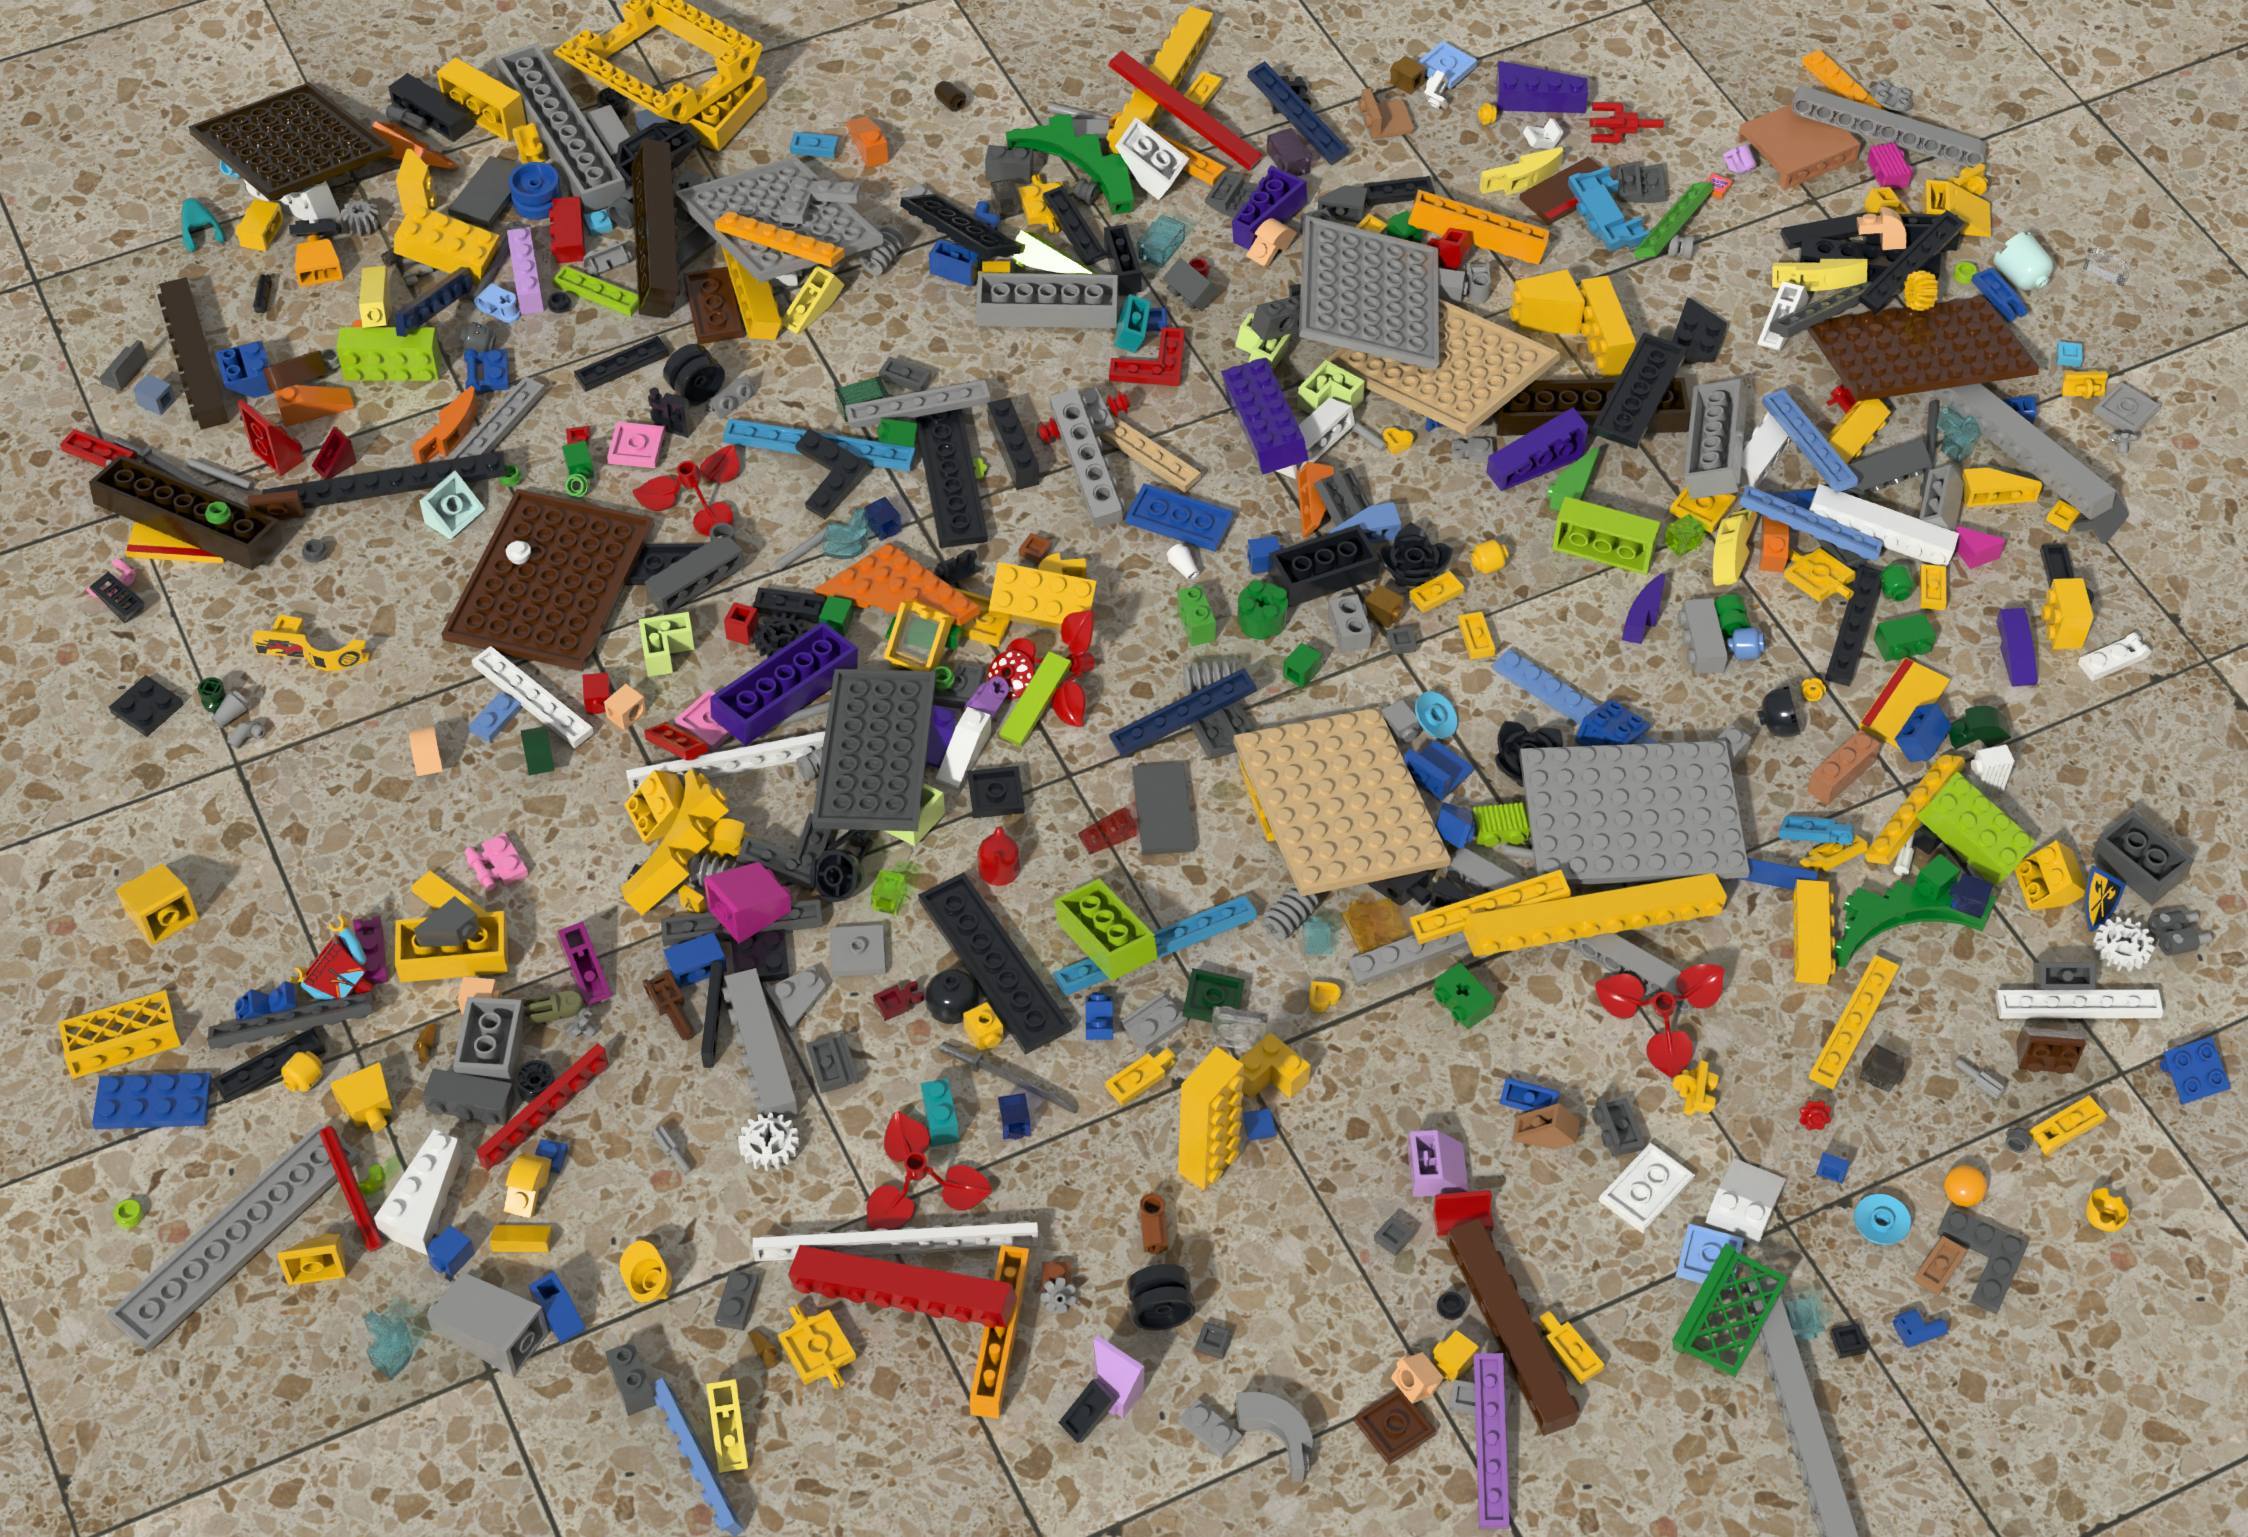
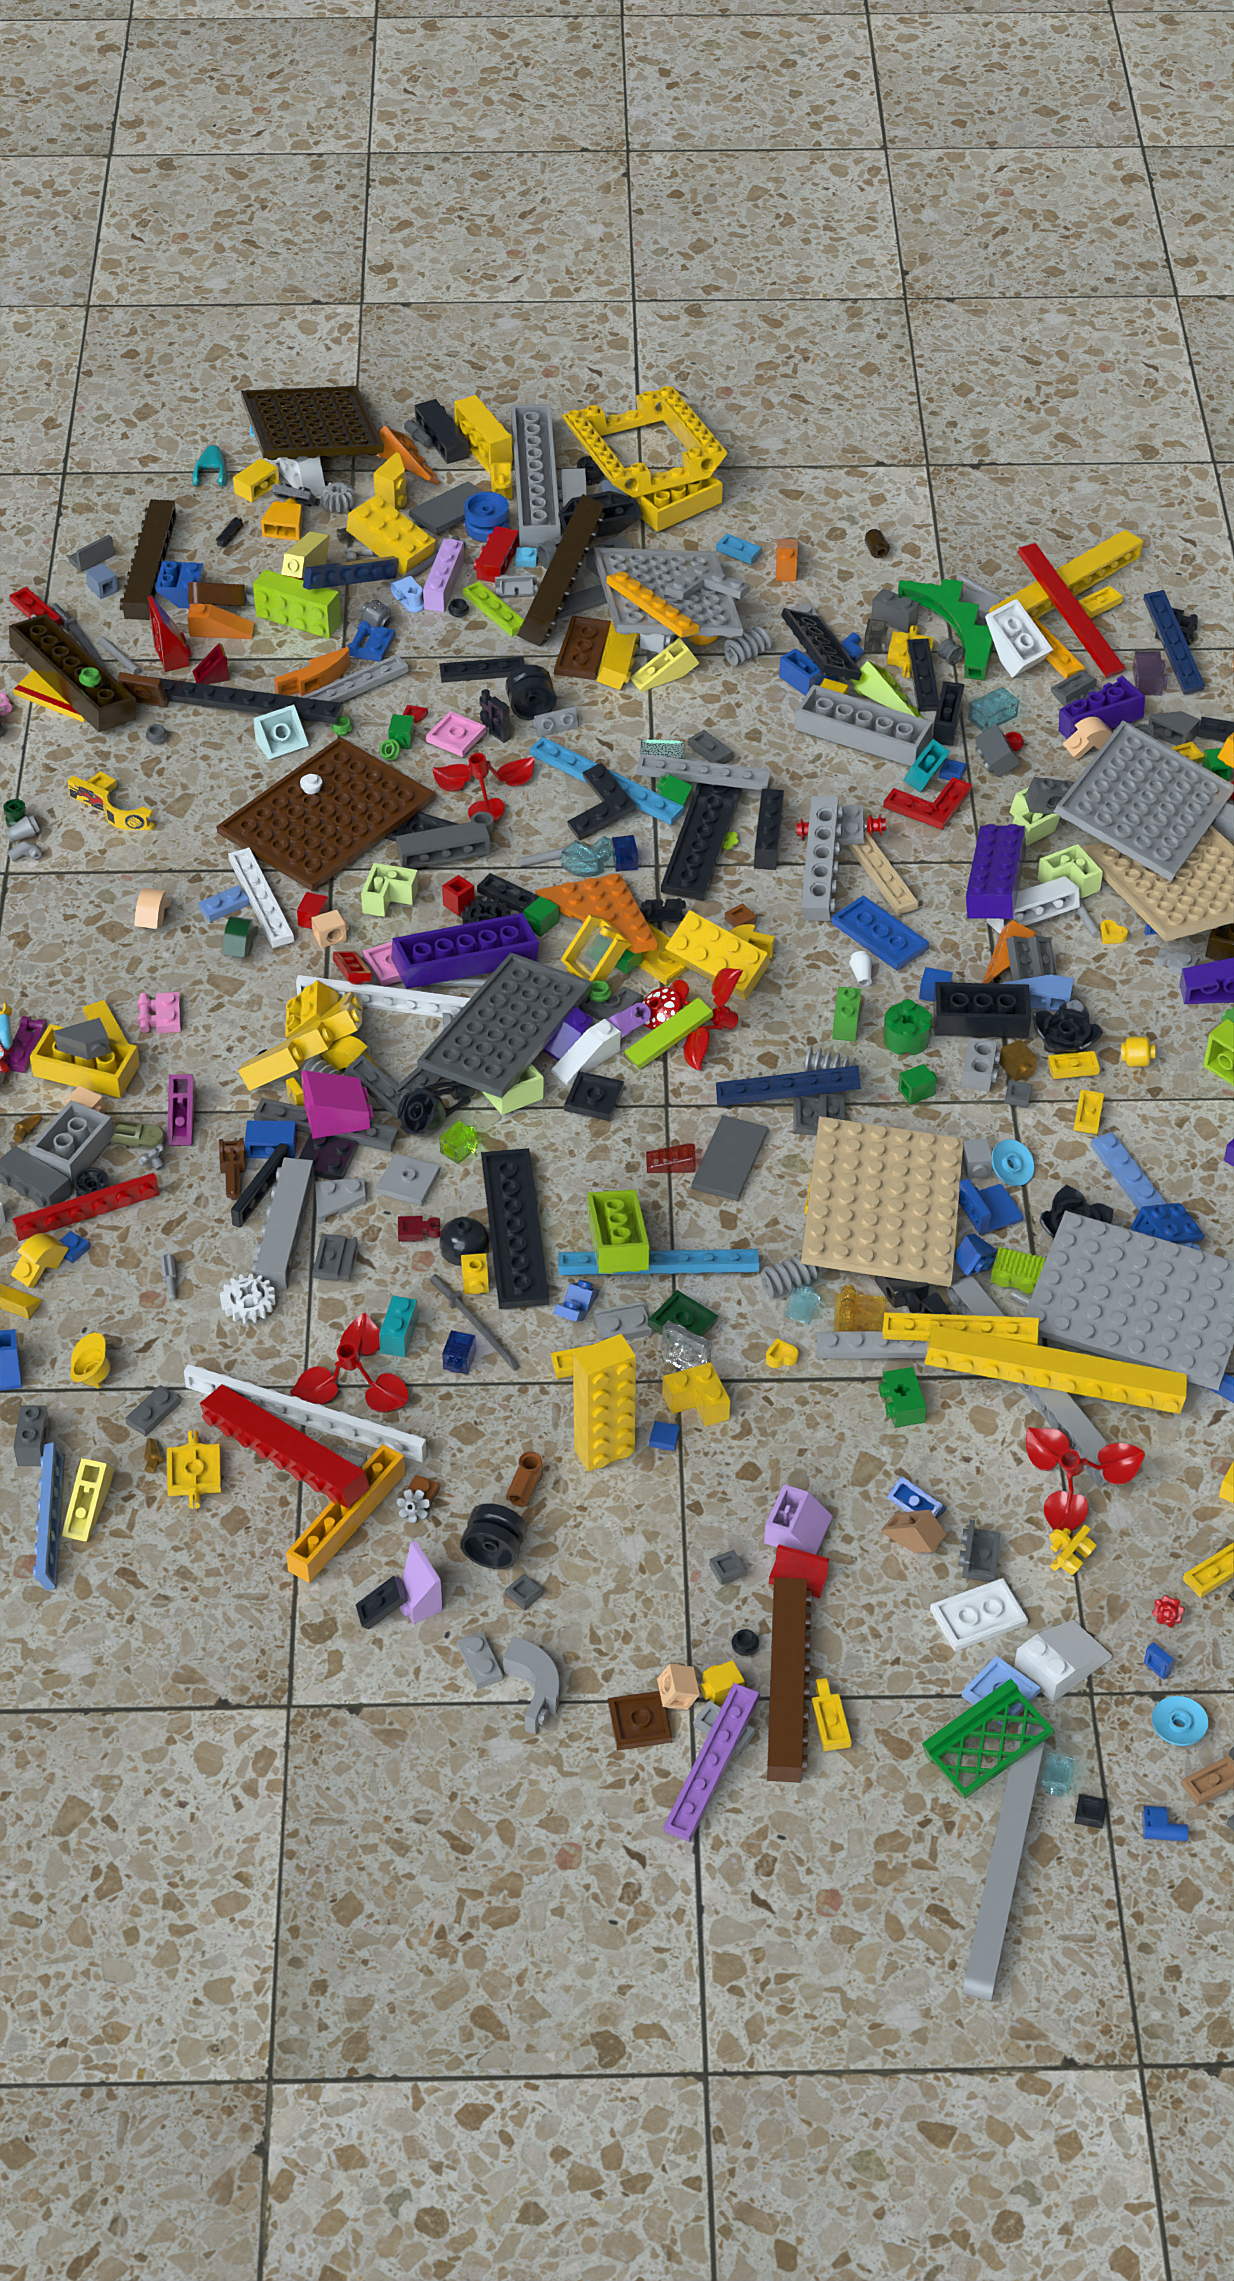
camera: 25 degrees right, 5 degrees down
red piece [977,826,1020,886] -> none

